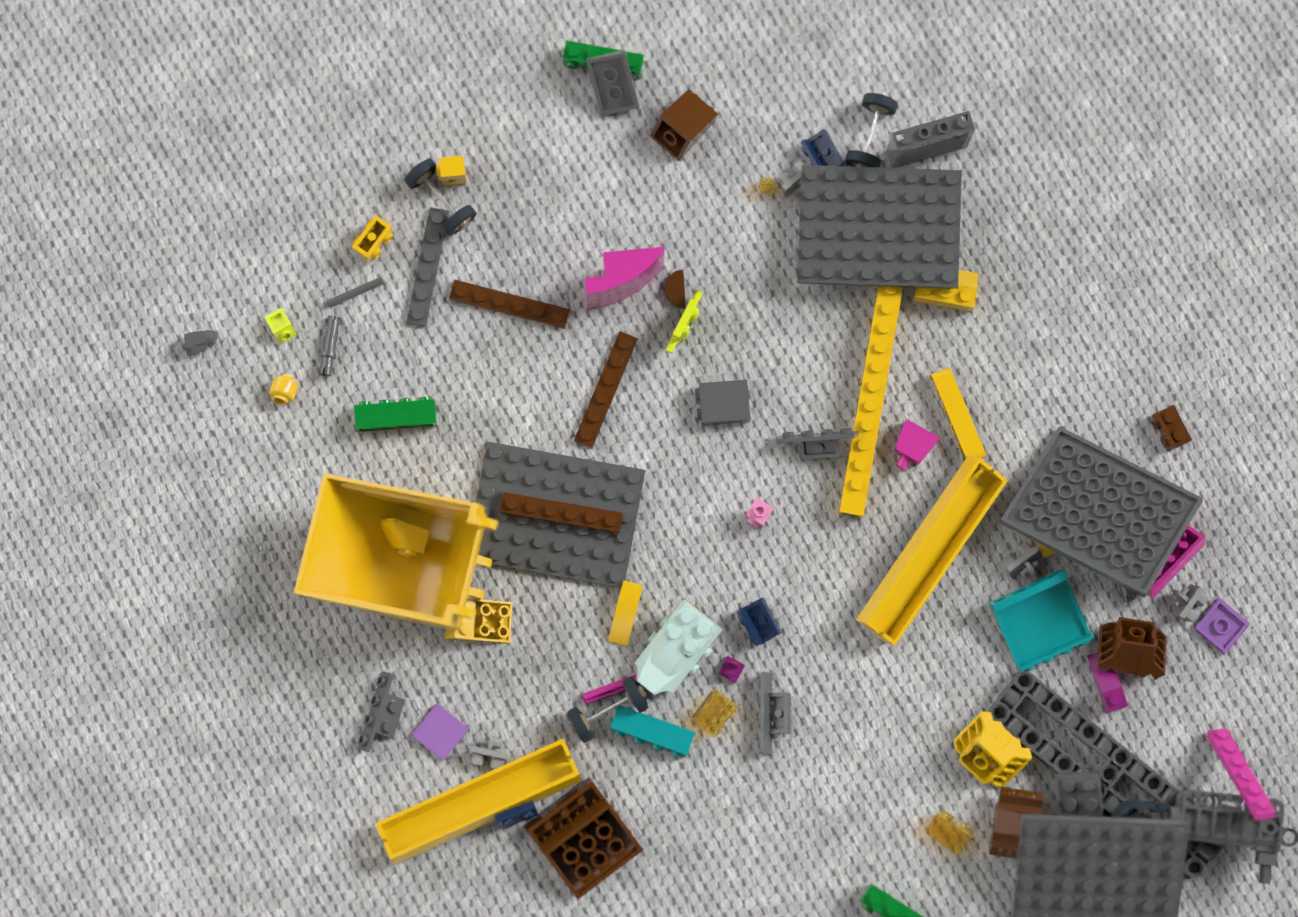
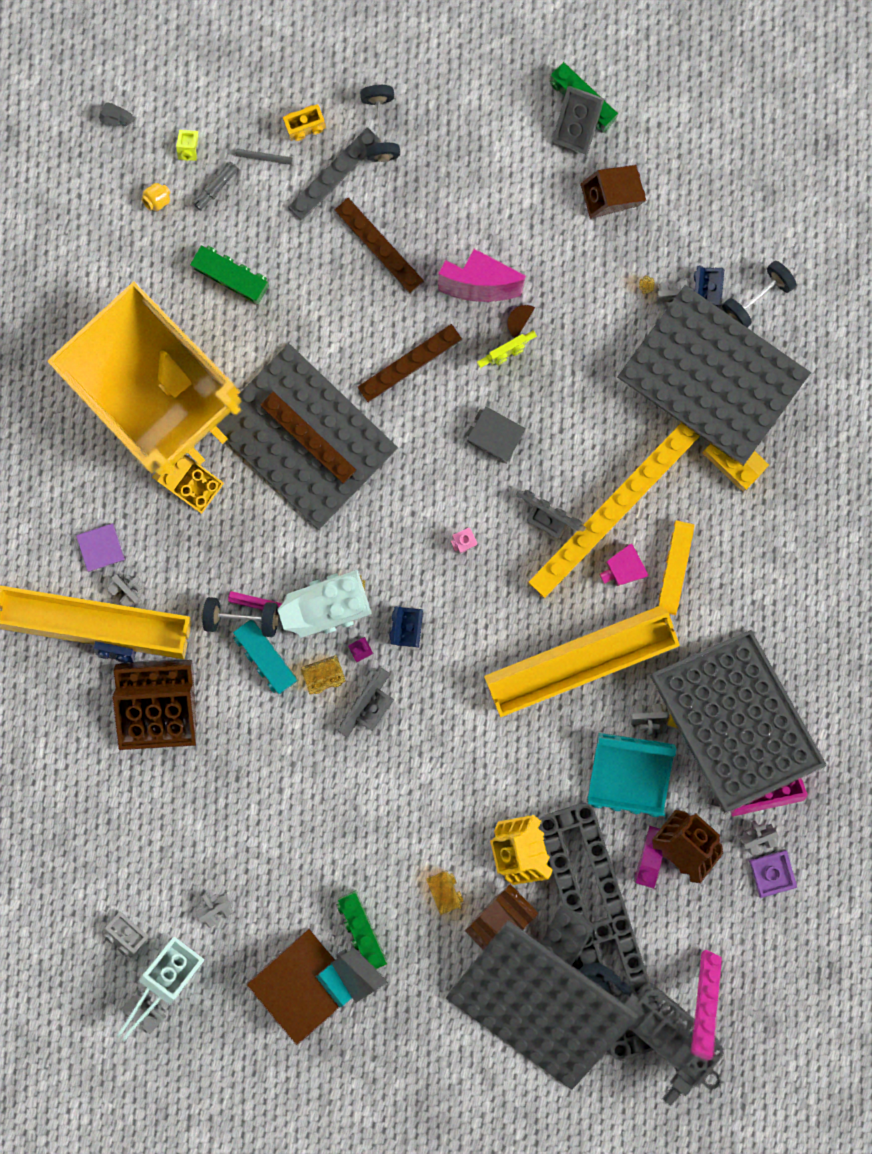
camera: 35 degrees right, 5 degrees up
dark grey bracket [358,672,405,752] -> none
yellow brick [436,155,467,186] -> none
yellow slope [608,580,643,646] -> none
dark grey window [886,111,975,168] -> none
reddish brown bracket [1151,405,1192,451] -> none

